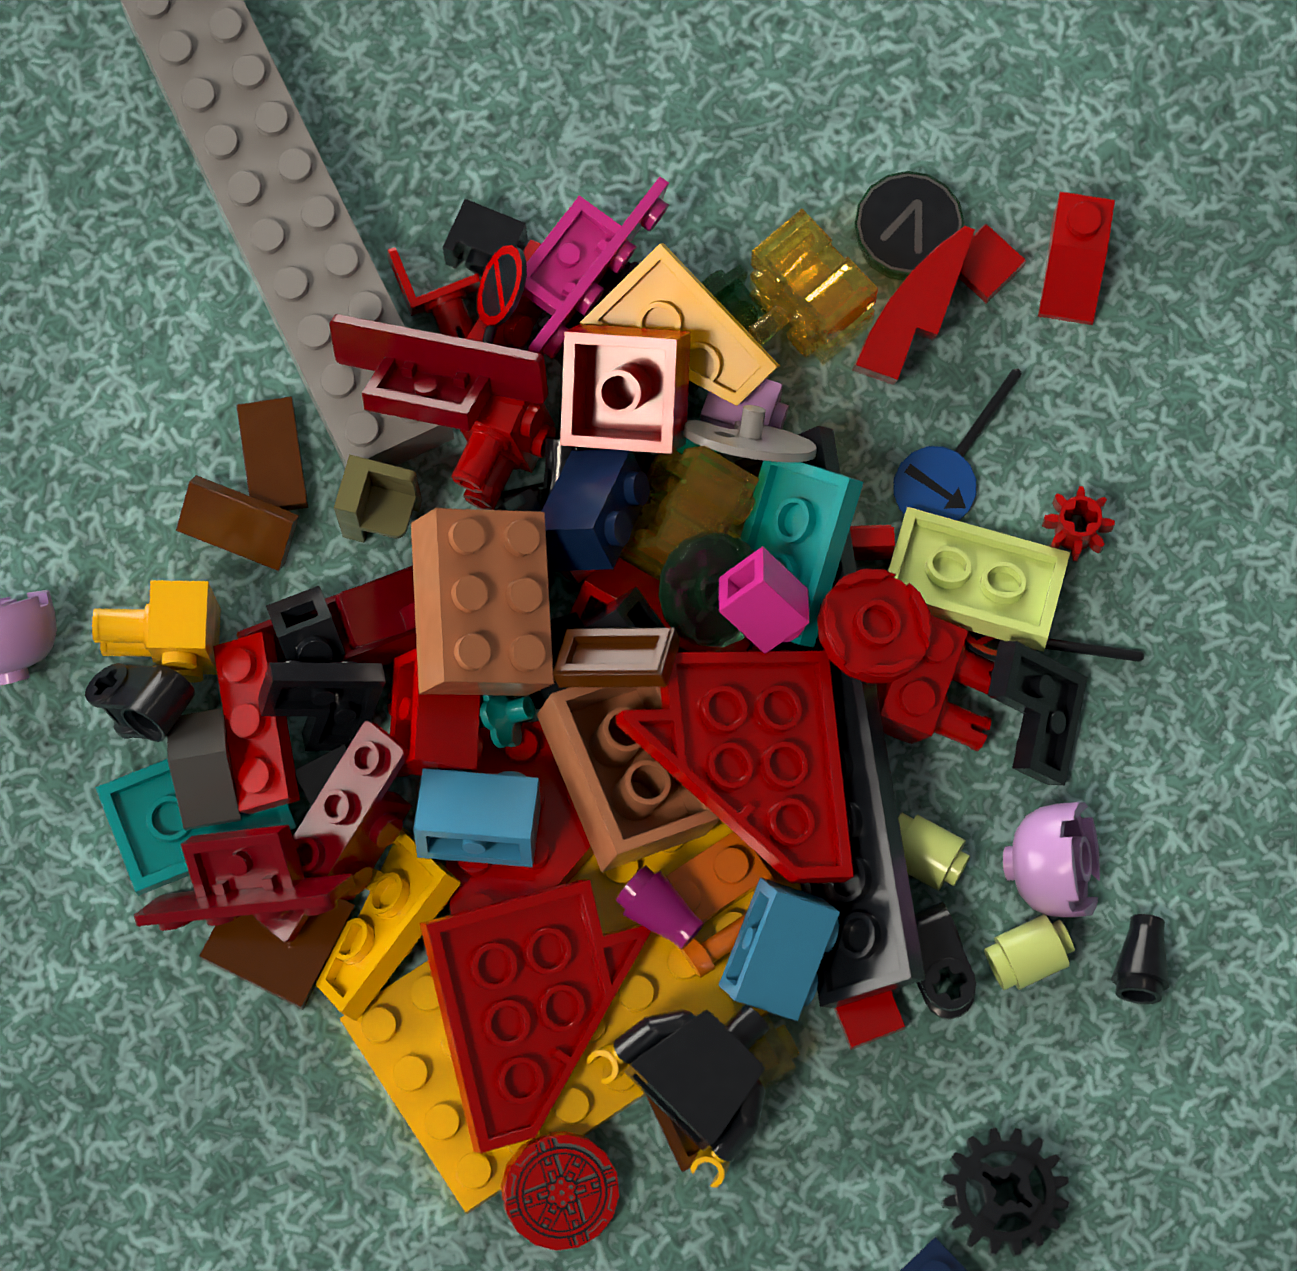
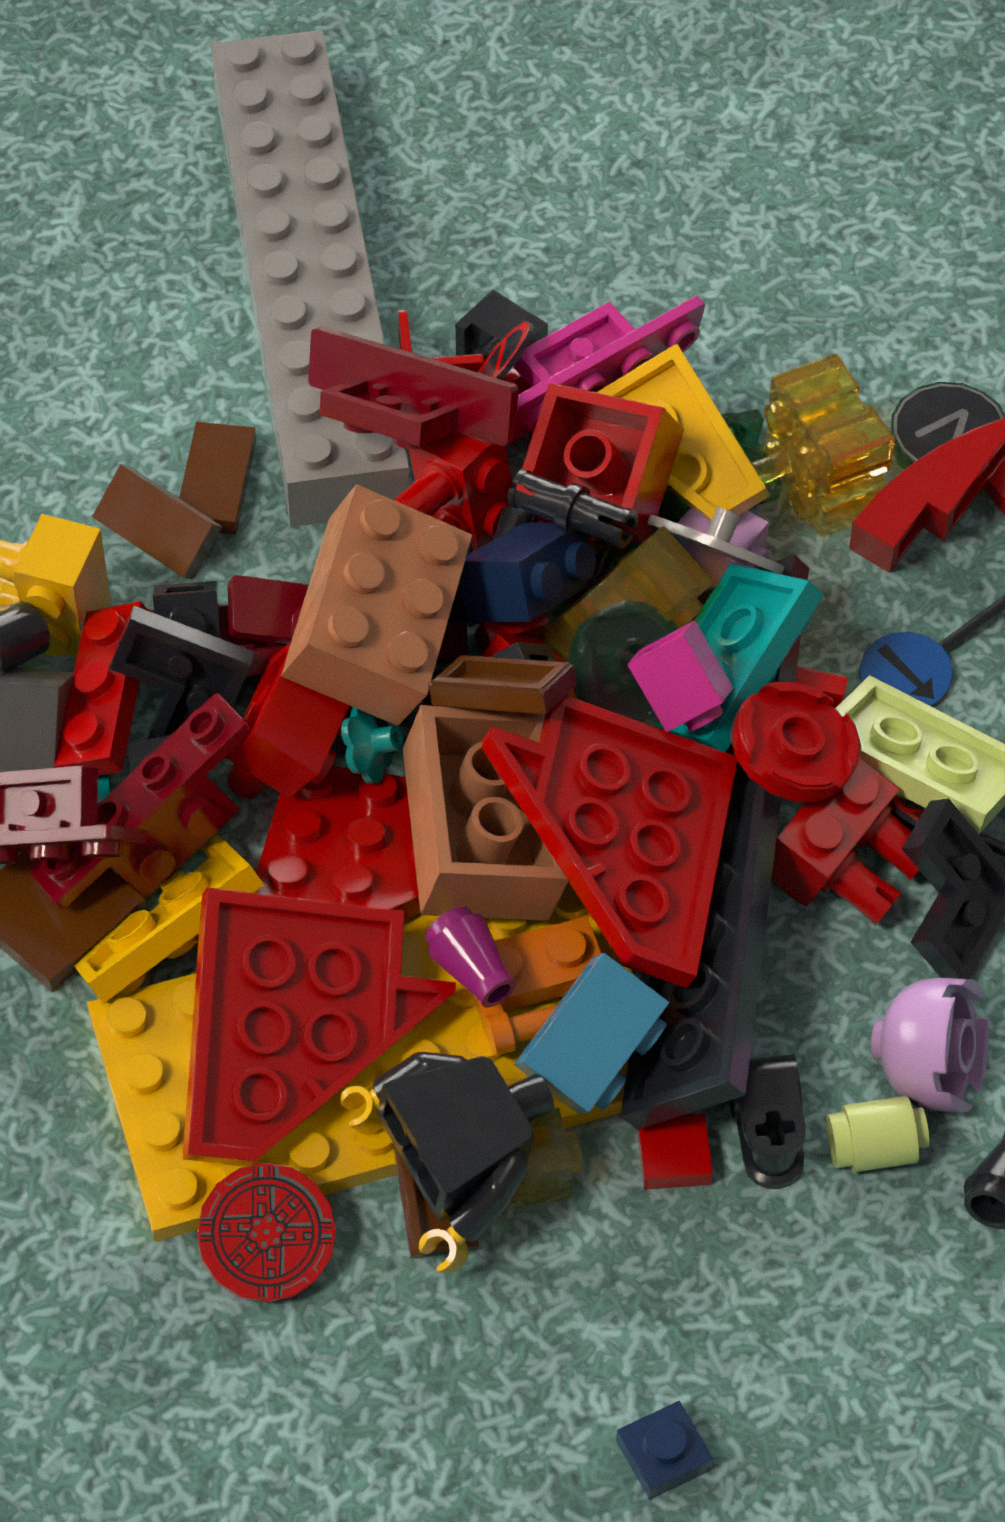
camera: 15 degrees right, 20 degrees down
olive panel [334,454,422,543] -> none
dark azure brick [414,768,541,867] -> none
yellowish green brick [898,813,970,891] -> none
black gear [941,1128,1069,1257] -> none
none -> black pin [508,469,638,548]

